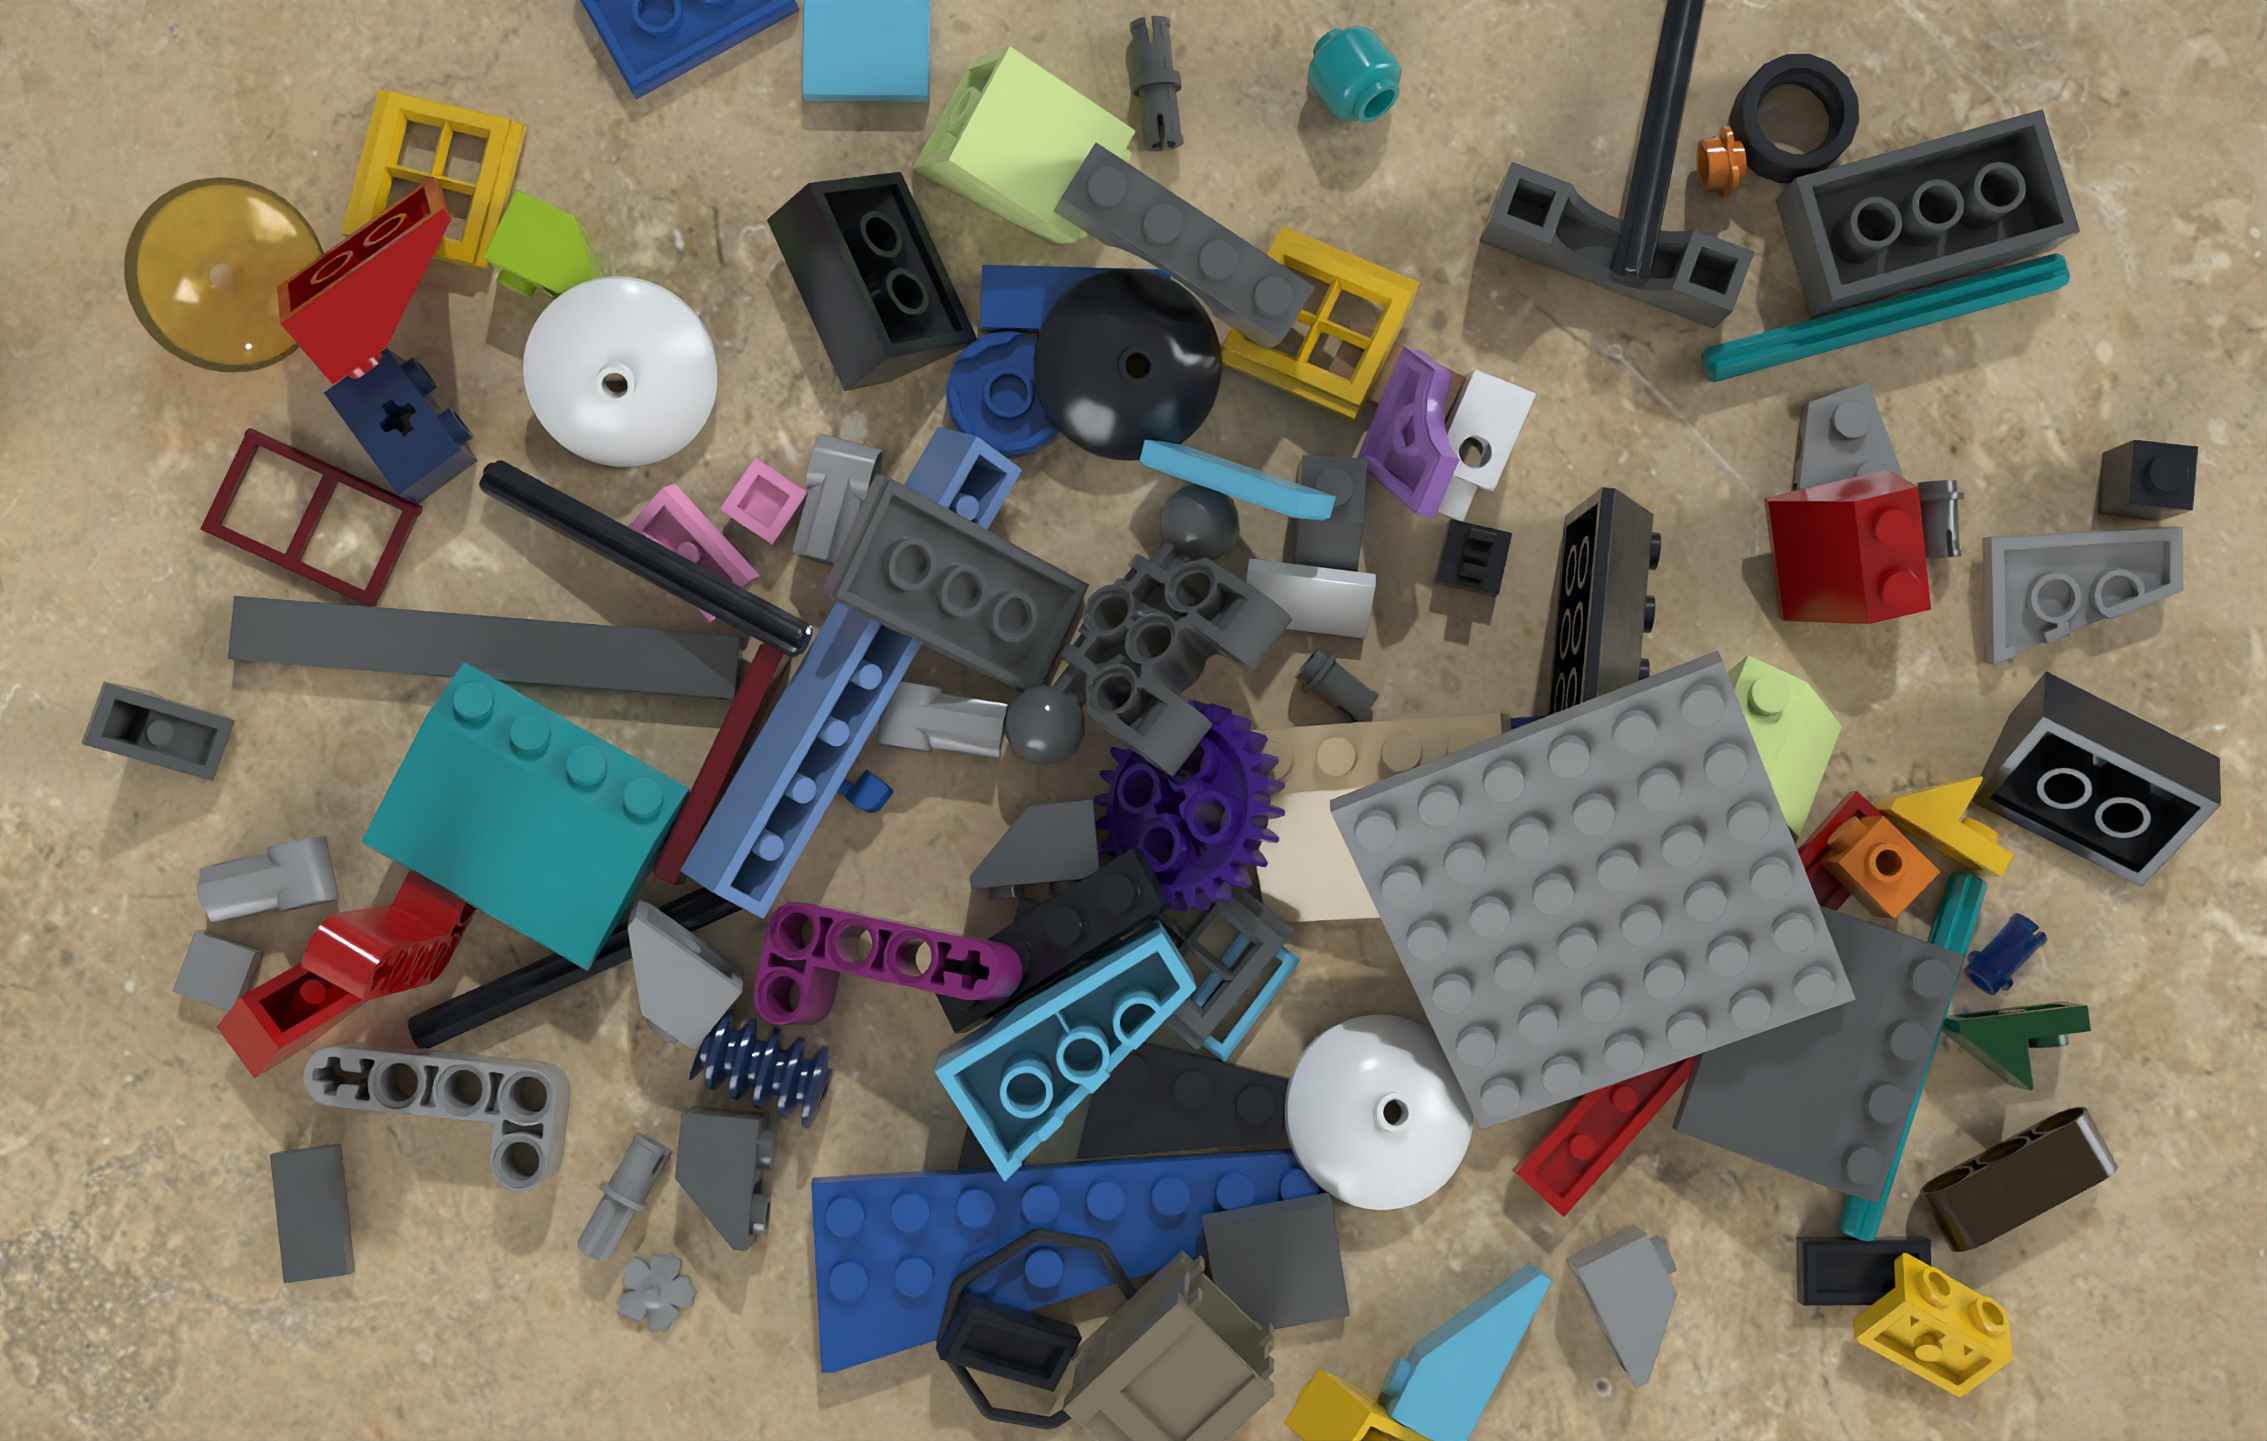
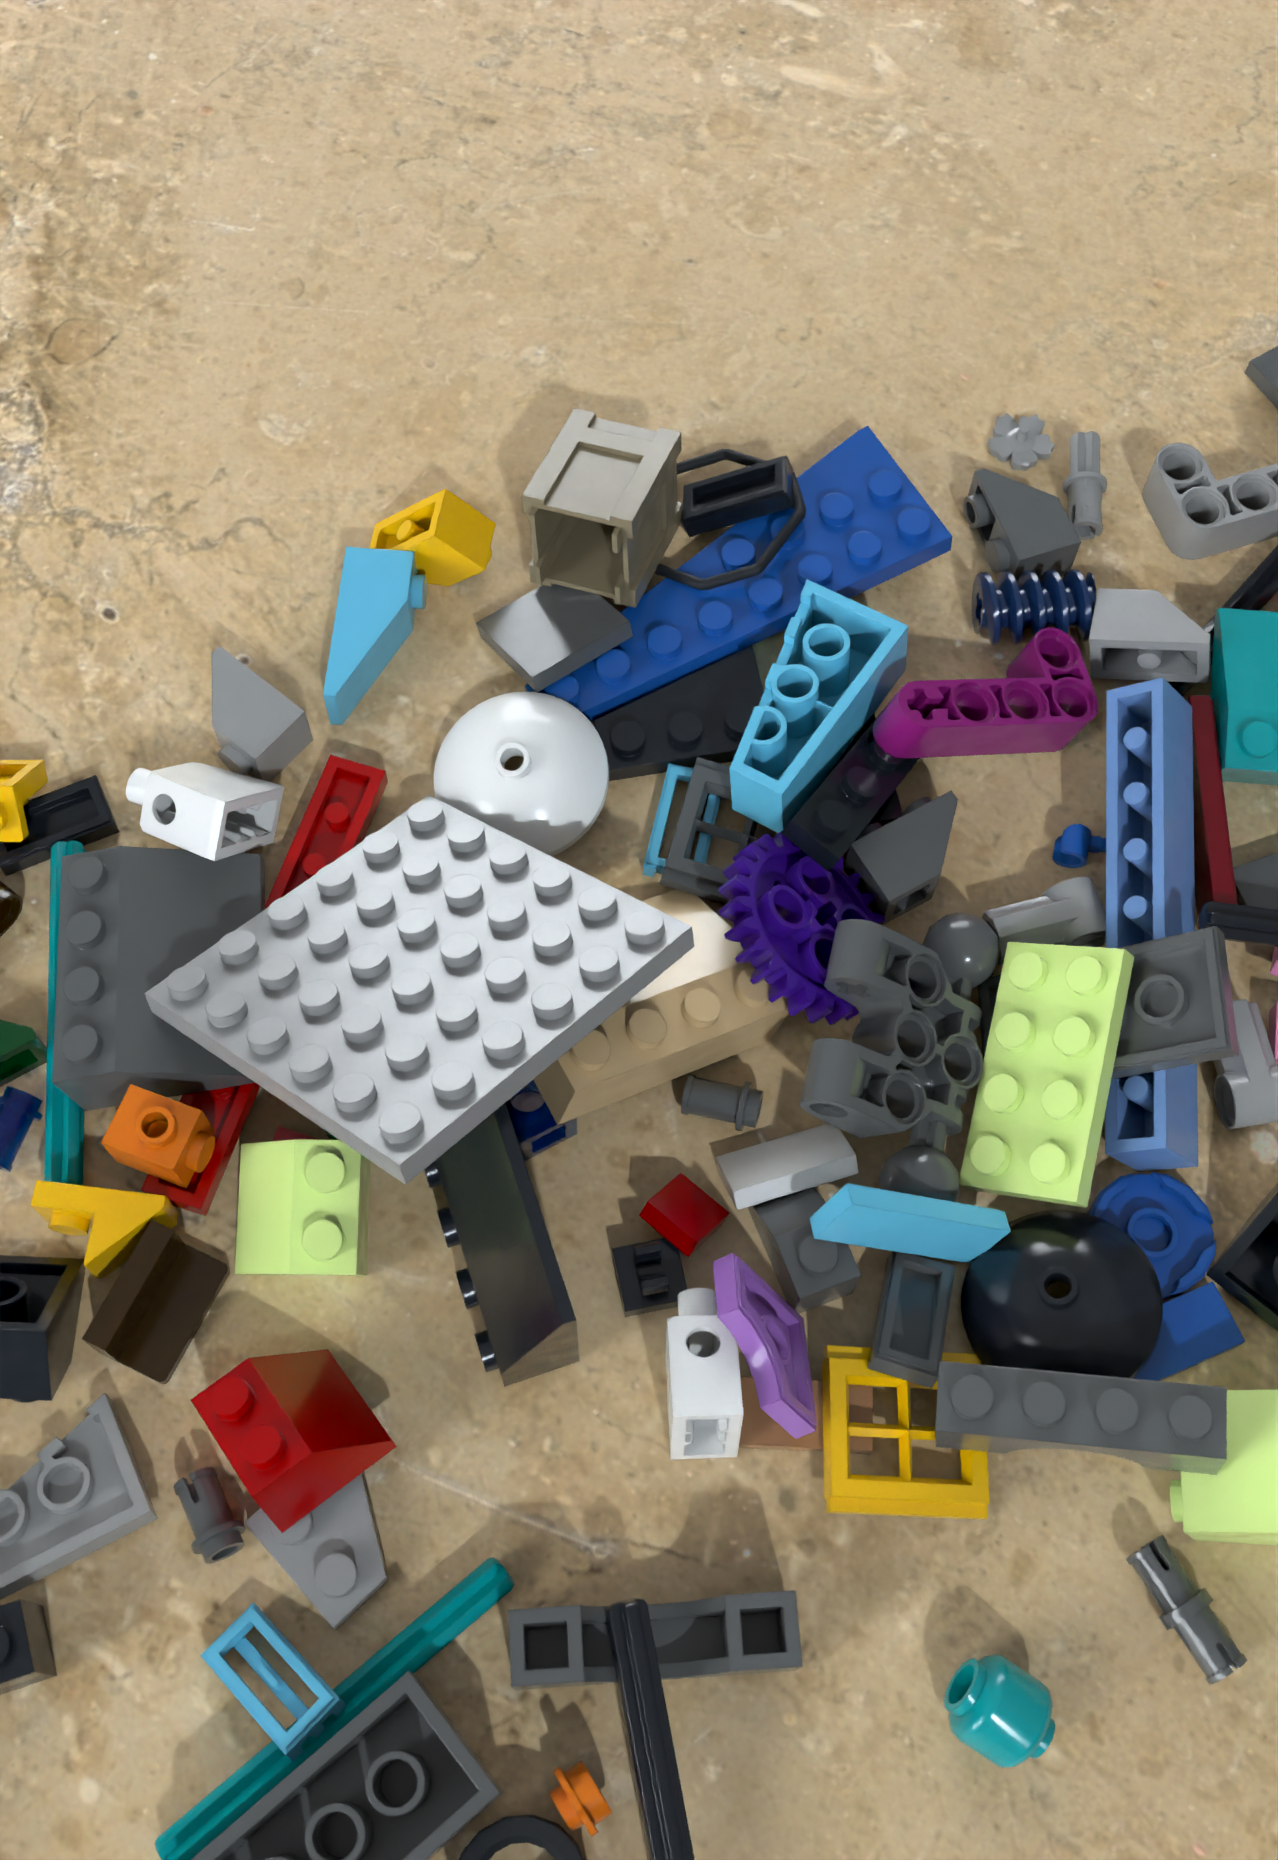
camera: 155 degrees right, 20 degrees down
none -> dark brown panel [82,1220,230,1384]
none -> white torso [126,762,284,861]
none -> medium azure tile [200,1602,347,1762]
none -> red tile [639,1173,730,1257]
none -> dark grey tile [867,1251,955,1389]
none -> yellowish green plate [959,942,1134,1208]

